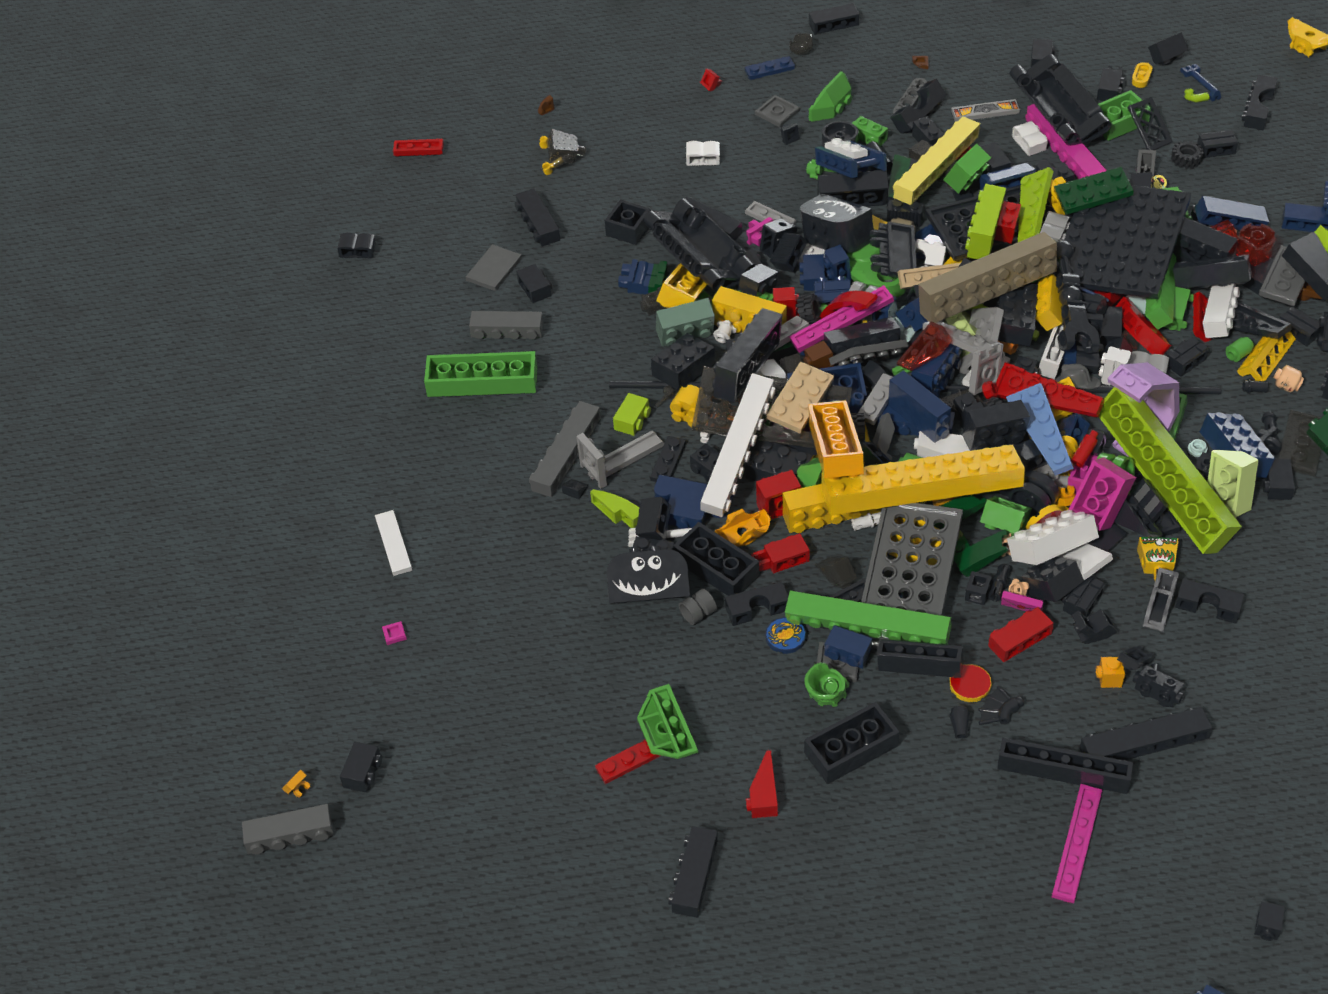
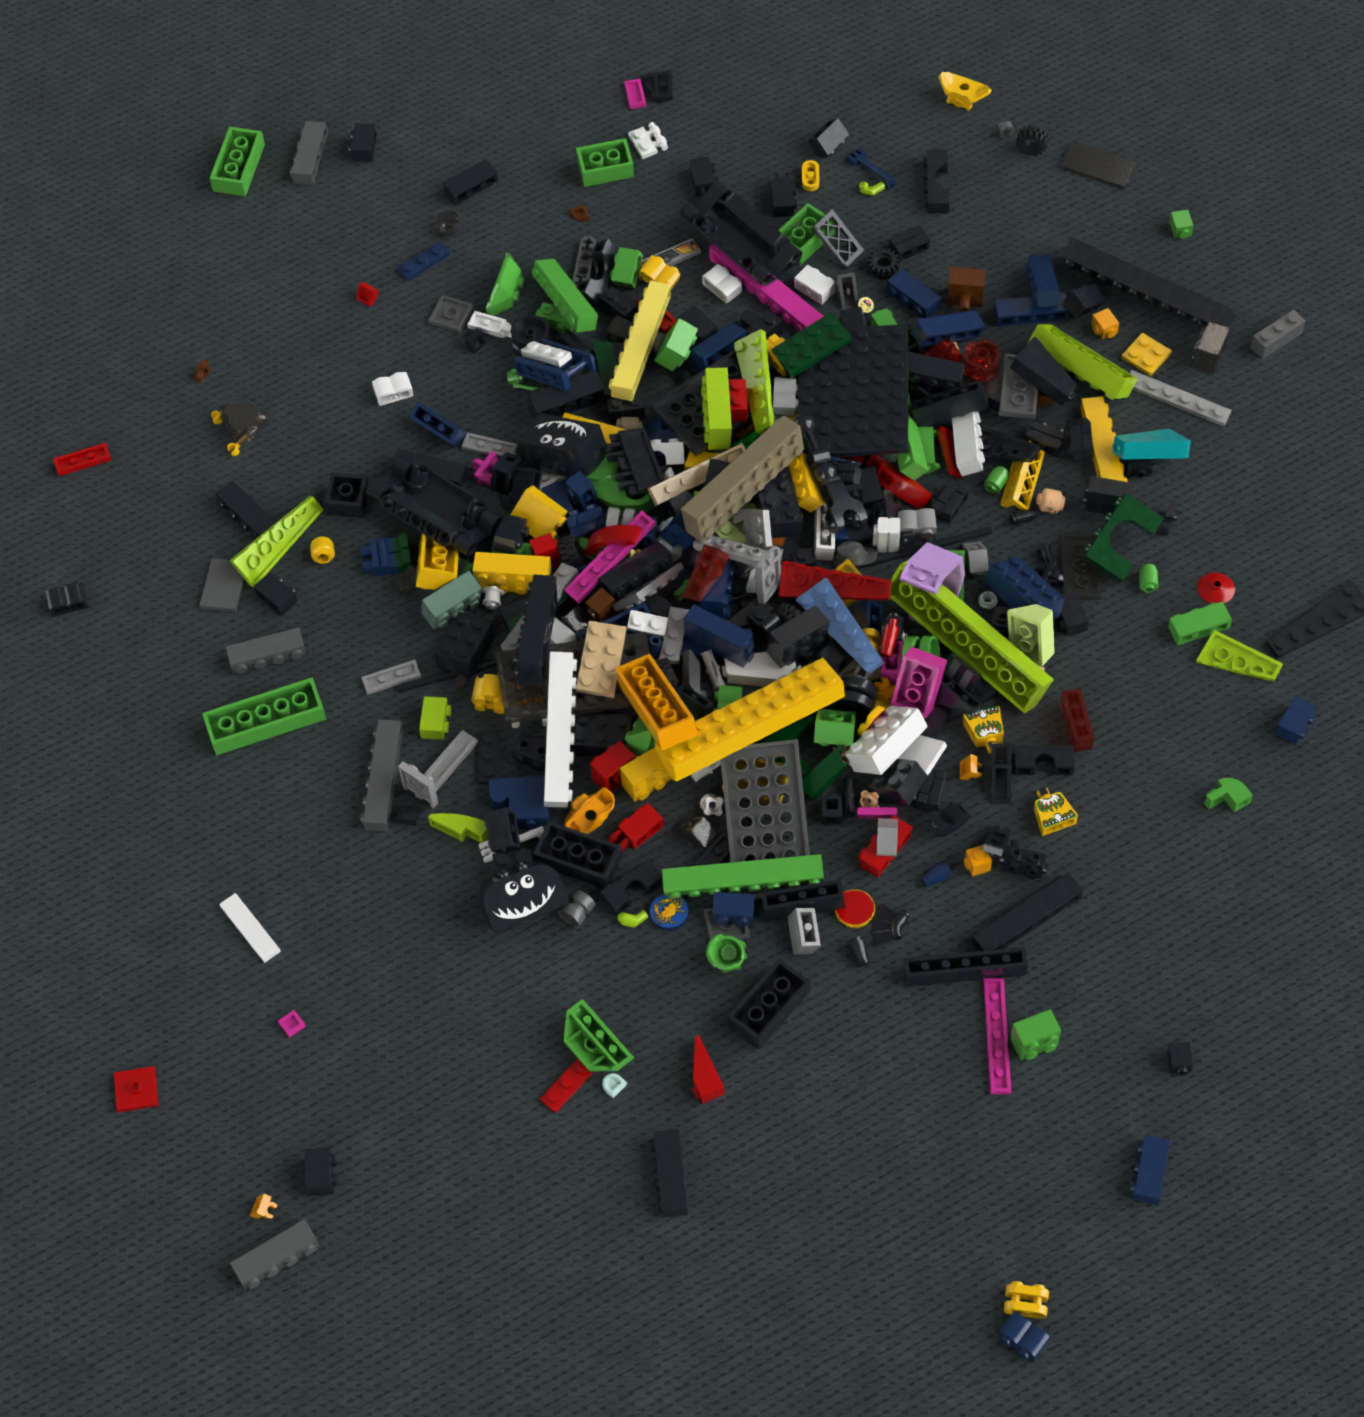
camera: 20 degrees left, 10 degrees up
red tile [982,381,998,399] -> none
none -> red plate [114,1066,159,1113]
none -> lime wing [230,496,324,587]
none -> yellow head [310,537,335,564]
none -> light grey tile [361,660,421,695]
none -> dark blue brick [408,402,468,448]
none -> white hinge [467,311,511,338]
none -> yellow brick [510,485,568,539]
none -> bright green brick [532,259,598,333]
none -> bright green brick [576,138,634,187]
none -> light aqua tile [602,1073,627,1098]
none -> bright green brick [610,247,643,289]
none -> lime arm [617,910,648,928]
none -> white plate [627,610,668,638]
none -> white plate [628,122,668,159]
none -> yellow brick [639,255,681,290]
none -> light grey pin [700,649,725,689]
none -> white brick [700,794,724,816]
none -> light grey brick [787,908,821,955]
none -> white brick [794,265,835,305]
none -> light grey slope [877,818,898,856]
none -> dark blue brick [887,269,941,318]
none -> dark blue cone [921,861,952,887]
none -> reddish brown brick [947,267,986,313]
none -> light orange tile [960,754,982,780]
none -> light grey slope [962,541,989,575]
none -> bright green brick [1010,1009,1061,1060]
none -> torso [1034,787,1078,836]
none -> clear red brick [1060,688,1094,752]

